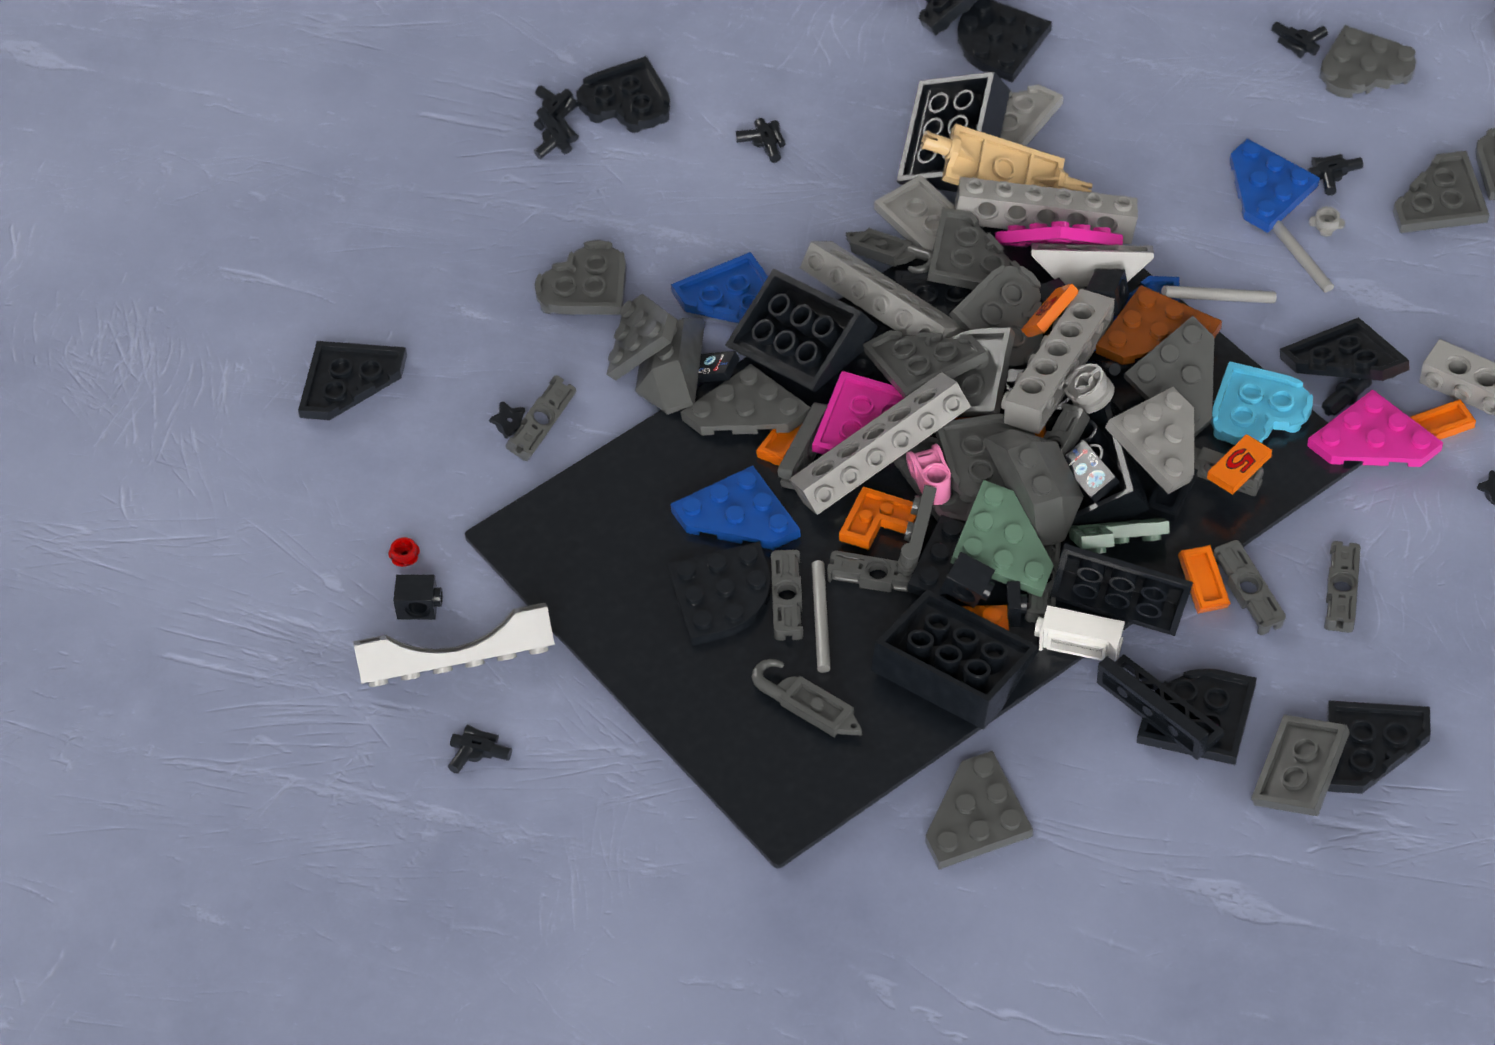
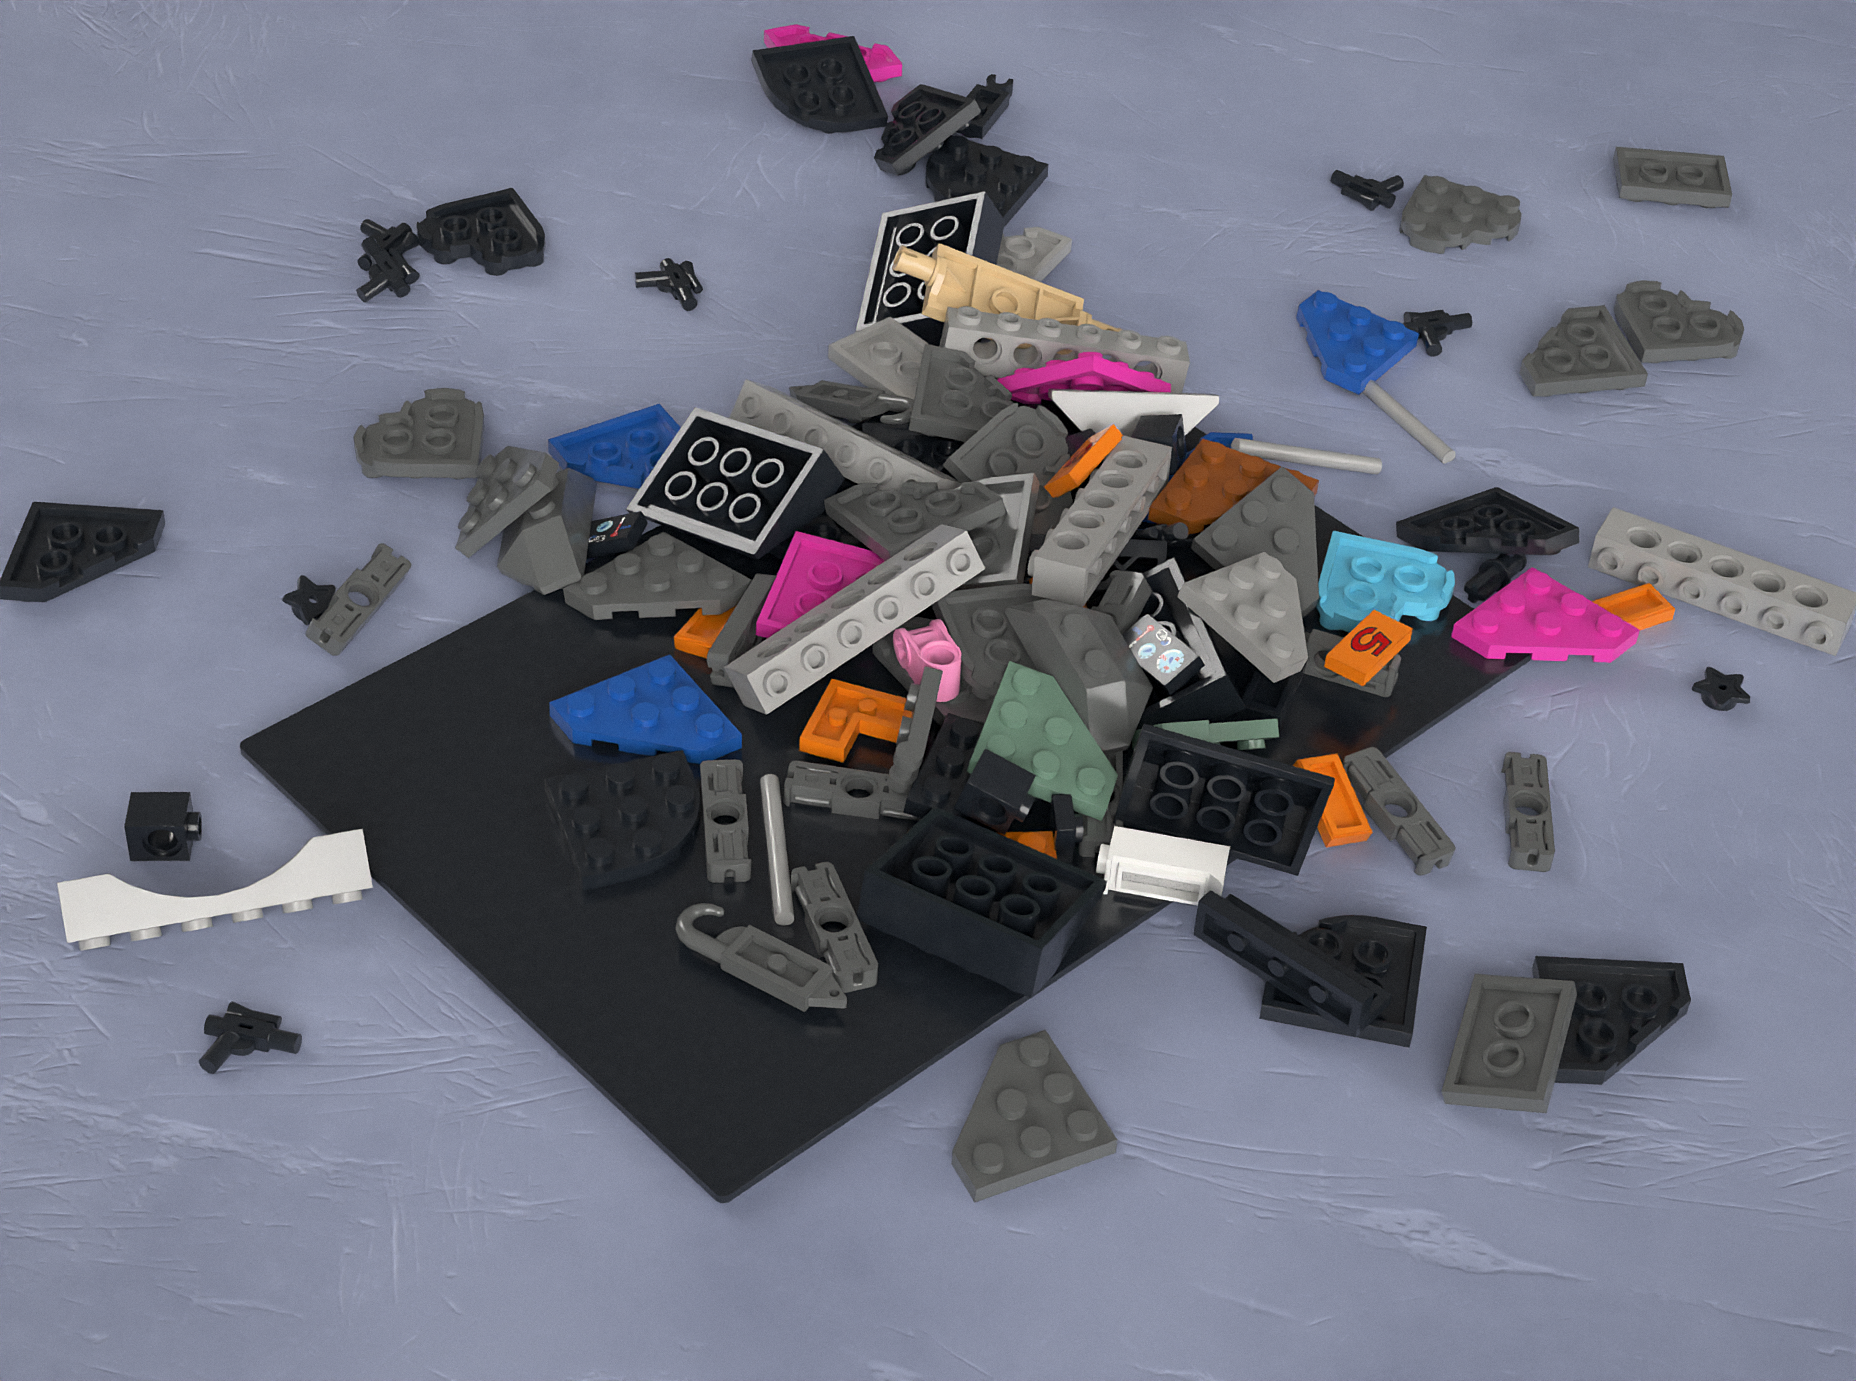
camera: 10 degrees left, 10 degrees down
red plate [388,537,420,567] -> none
light grey wheel [1064,364,1115,414] -> none
light grey plate [1309,207,1345,237] -> none
none -> dark grey piece [791,862,878,993]

